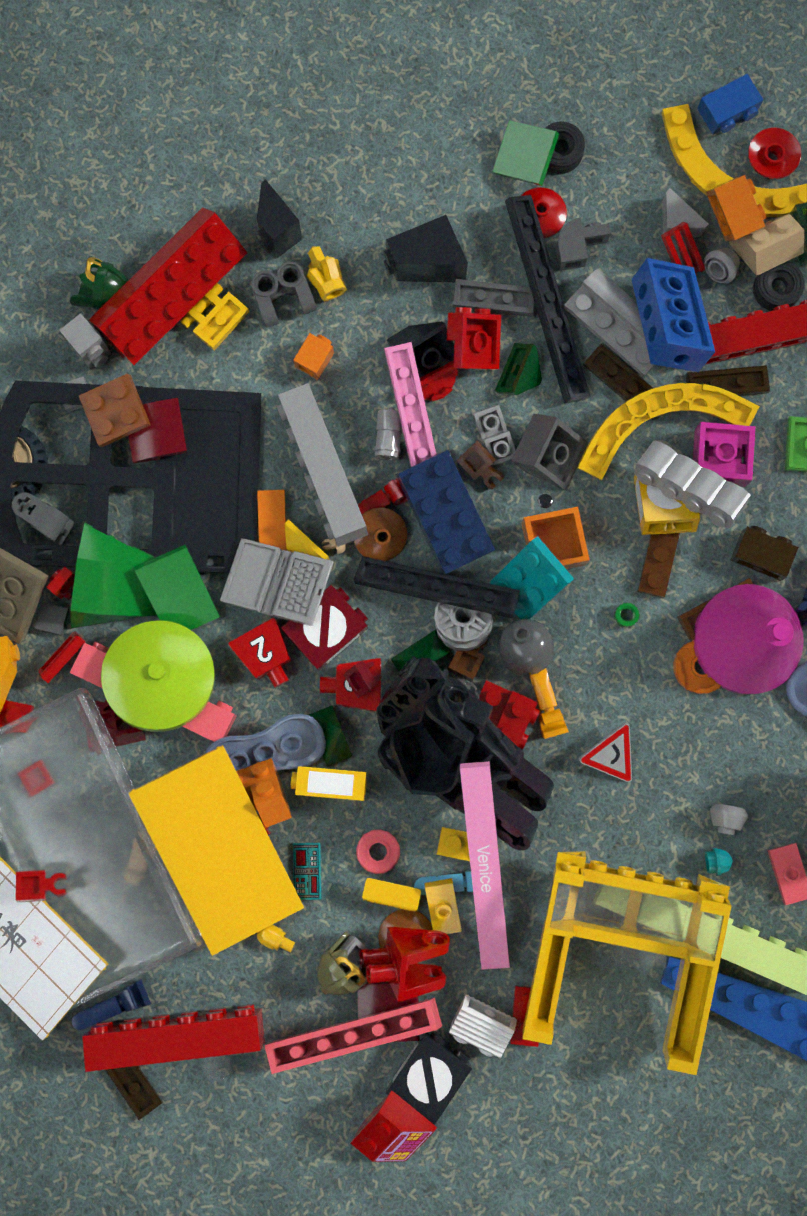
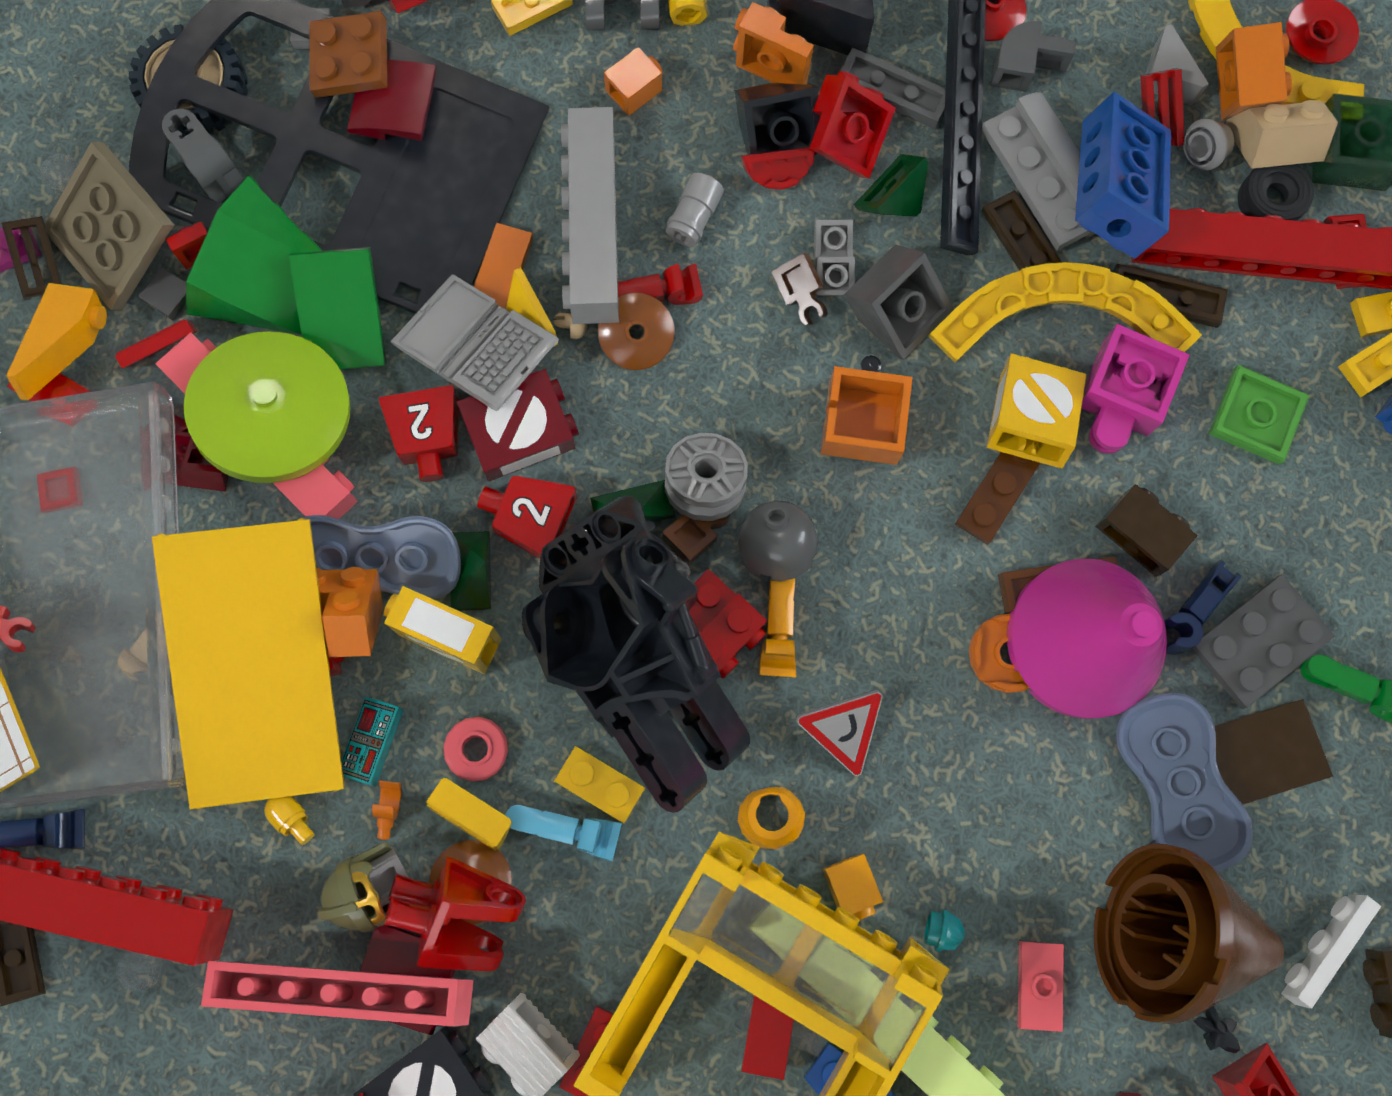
camera: 15 degrees right, 5 degrees down
dark red tile [344,661,382,698] -> none
black tile [354,556,520,619] -> none
bright pink tile [384,342,436,466] -> none
dark blue brick [395,450,495,574] -> none
yellow plate [424,878,462,934] -> none
bright pink tile [460,761,510,970] -> none
teal plate [489,536,574,619] -> none
green axle [614,603,640,628] -> none
light grey brick [634,440,750,529] -> none
light grey cone [710,804,748,835] -> none
none -> orange piece [372,780,402,840]
none -> orange plate [733,2,814,84]
none -> light orange piece [737,787,805,849]
none -> red tile [741,995,794,1080]
none -> light orange brick [822,854,883,920]

